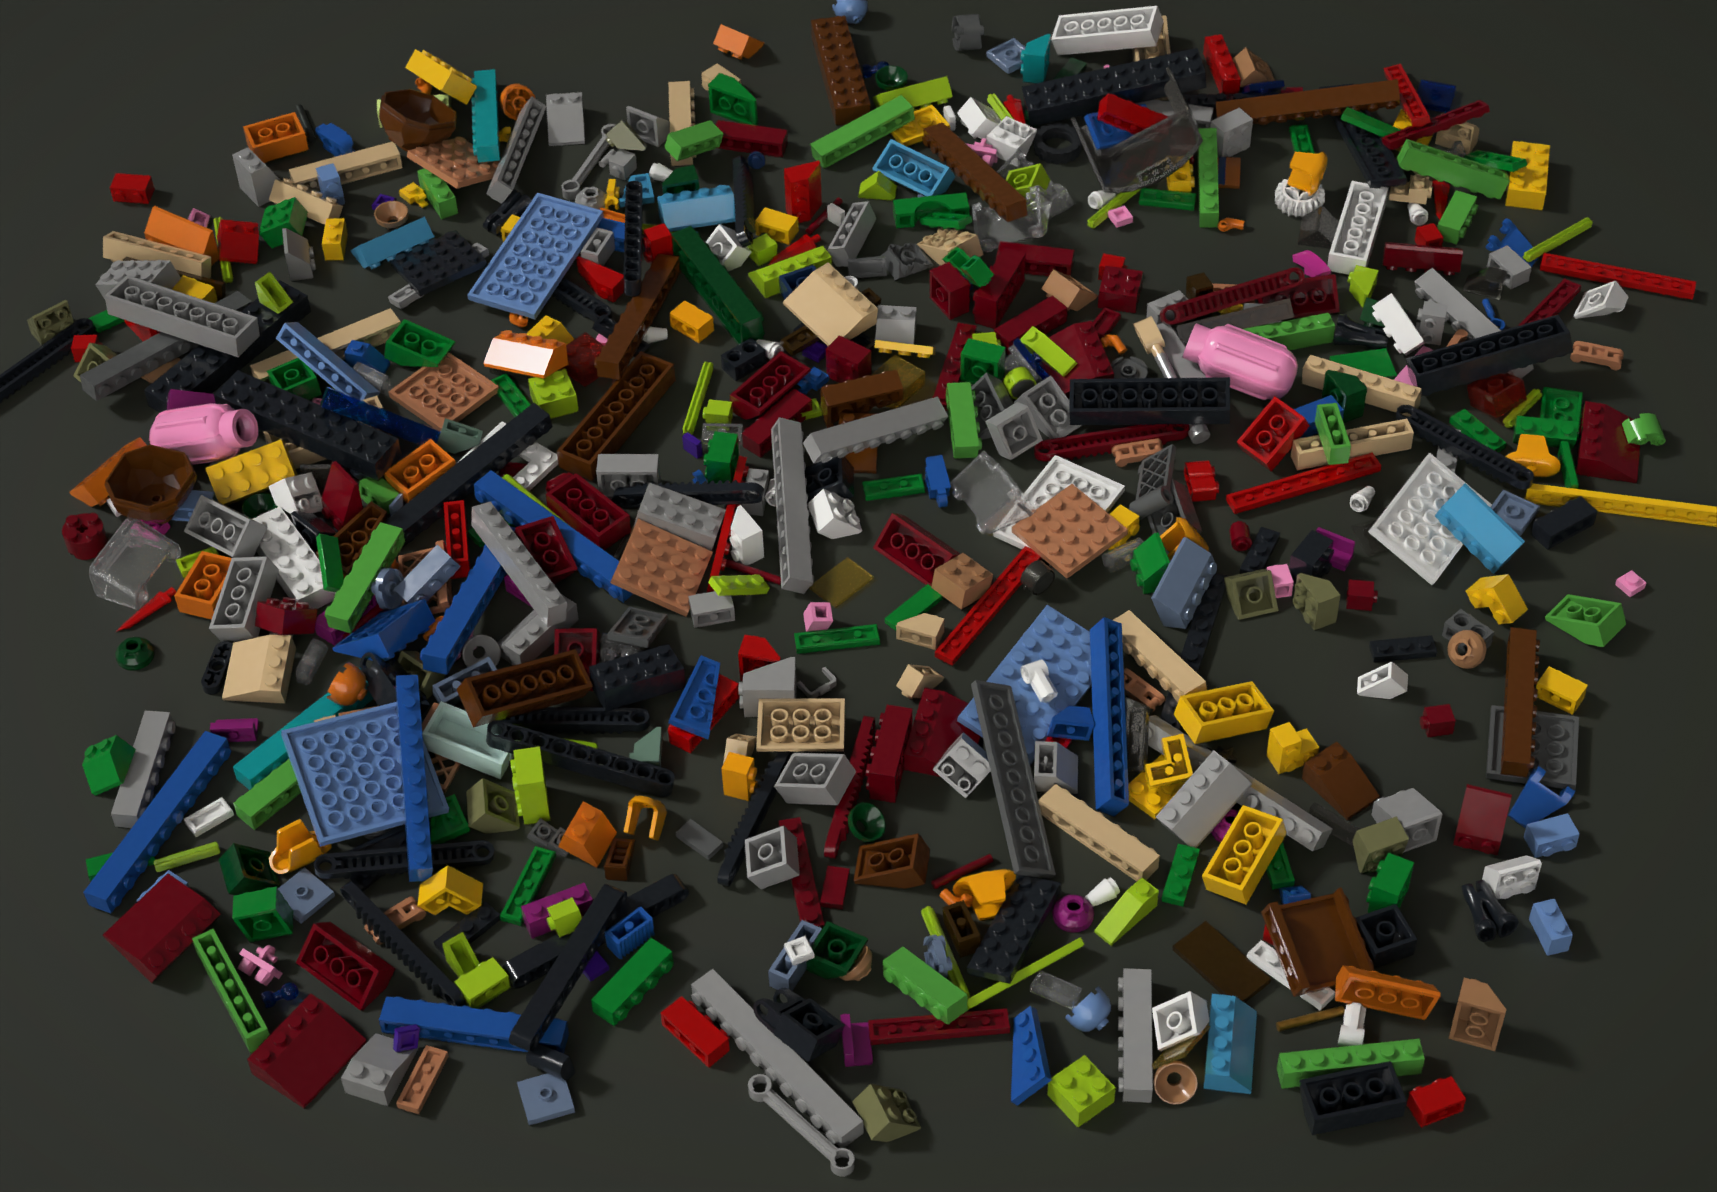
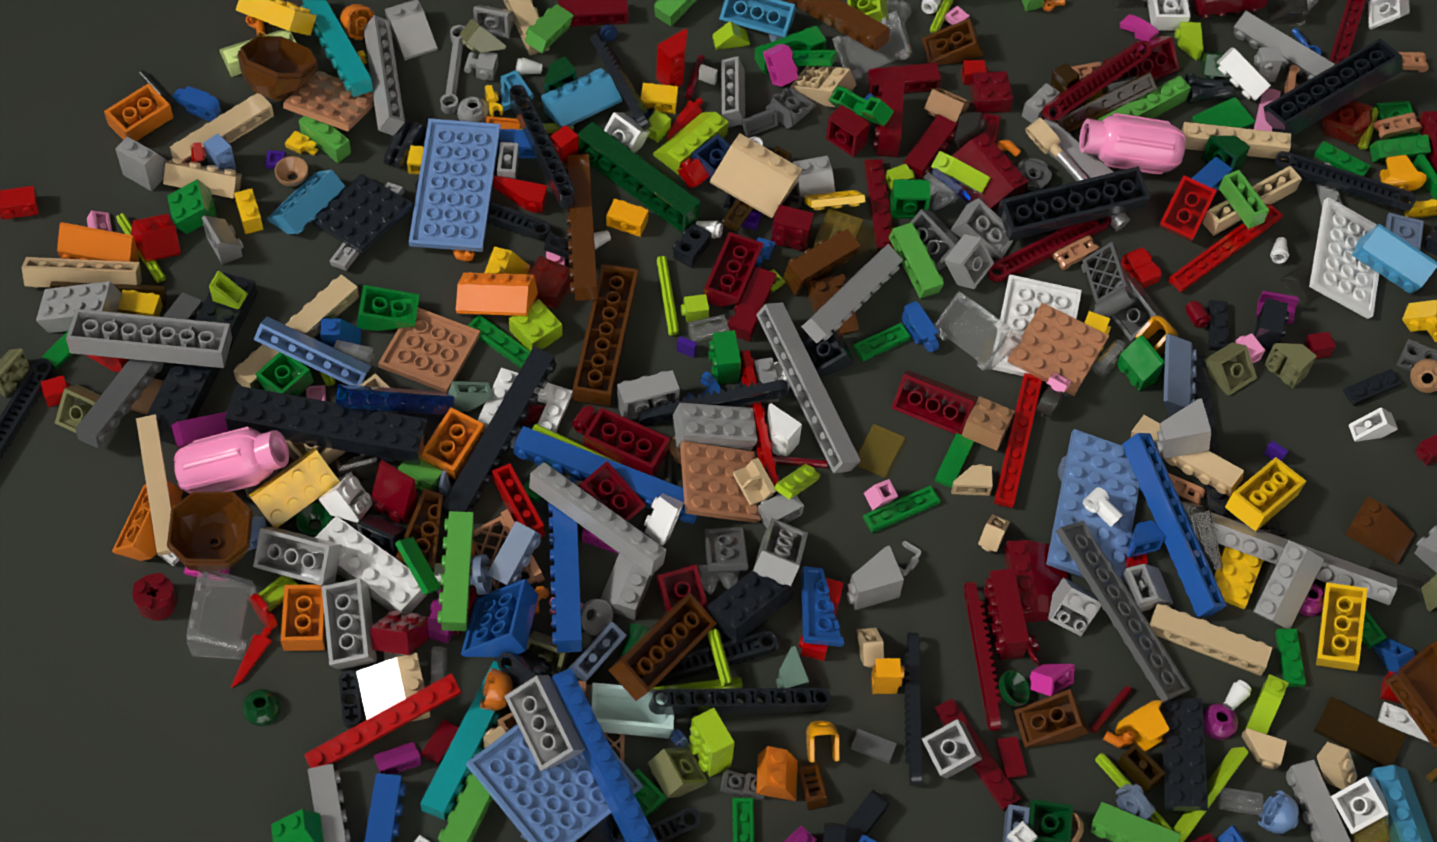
camera: 25 degrees left, 10 degrees up
red slope [738,635,781,681] -> none
tan slope [756,698,845,752] -> none
light grey brick [774,753,856,805] -> none
white slope [807,489,862,539] -> none
lime piece [1004,367,1037,400] -> none
yellow brick [1144,734,1193,790] -> none
yellow brick [1266,722,1319,774] -> none
none -> tan tile [136,414,172,556]
none -> red plate [190,142,205,163]
none -> red tile [249,593,278,631]
none -> red plate [304,673,462,768]
none -> dark red tile [421,719,459,765]
none -> light grey slope [504,675,585,771]
none -> white slope [644,493,684,545]
none -> dark blue plate [670,729,689,748]
none -> red brick [677,158,709,188]
none -> lime axle [708,629,733,687]
none -> tan panel [733,458,776,506]
none -> light grey brick [753,518,808,586]
none -> dark pink brick [763,44,798,87]
none -> reddish brown slope [922,18,983,65]
none -> clear smoke slope [954,112,987,150]
none -> dark red plate [1027,633,1041,667]
none -> dark pink slope [1030,664,1075,696]
none -> bright pink plate [1047,373,1072,392]
none -> light grey slope [1156,398,1211,459]
none -> tan slope [1242,728,1287,769]
none -> dark purple tile [1264,441,1288,462]
none -> tan brick [1317,742,1357,789]
none -> nougat plate [1373,113,1422,140]

